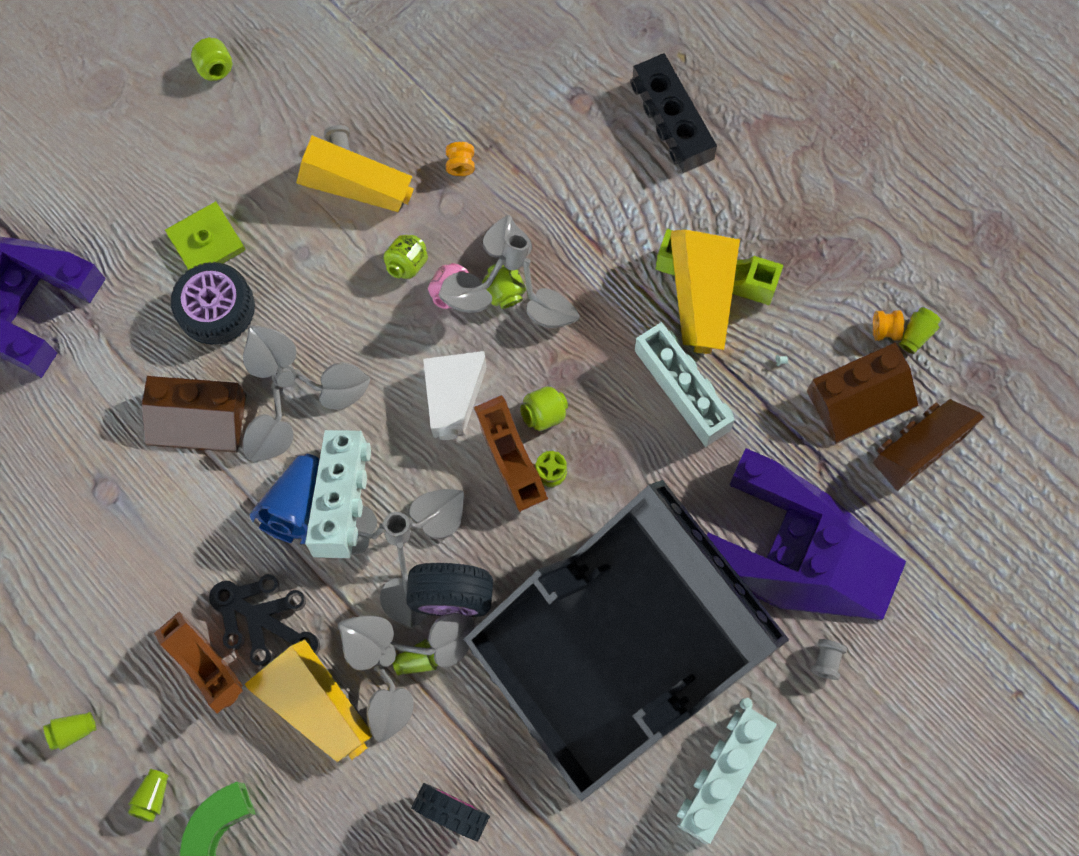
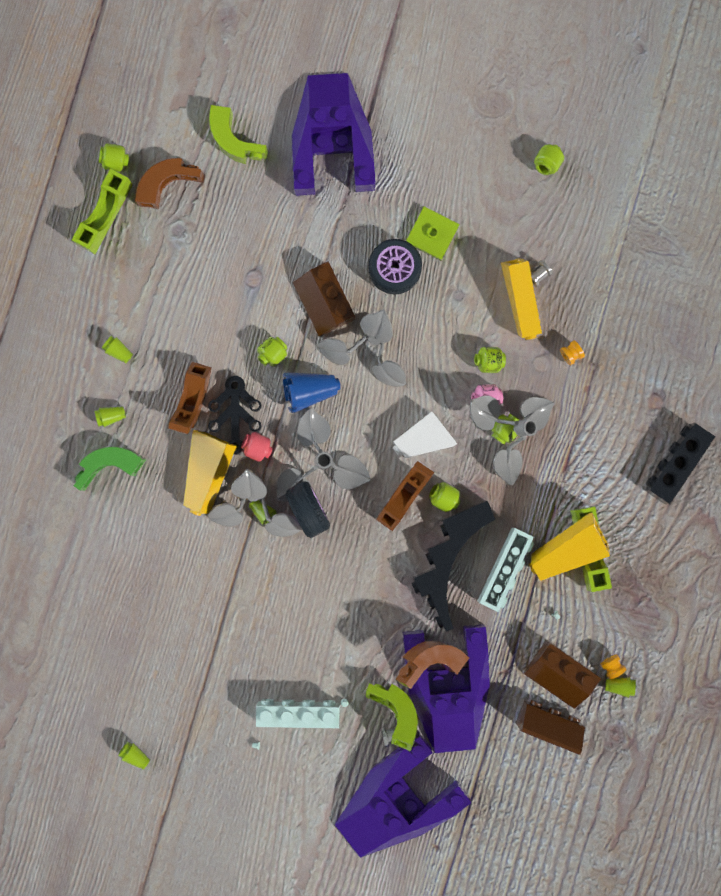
camera: 55 degrees right, 15 degrees up
light aqua brick [305,430,371,558] -> none
black wheel [411,783,490,842] -> none
black panel [464,480,789,802] -> none
lime wheel [536,451,567,487] -> none
none -> coral head [241,432,273,462]
none -> lime head [257,337,287,367]
none -> dark purple wedge [335,731,472,858]
none -> lime arch [366,683,418,751]
none -> dark orange arch [396,641,469,689]
none -> black arch [411,501,496,632]

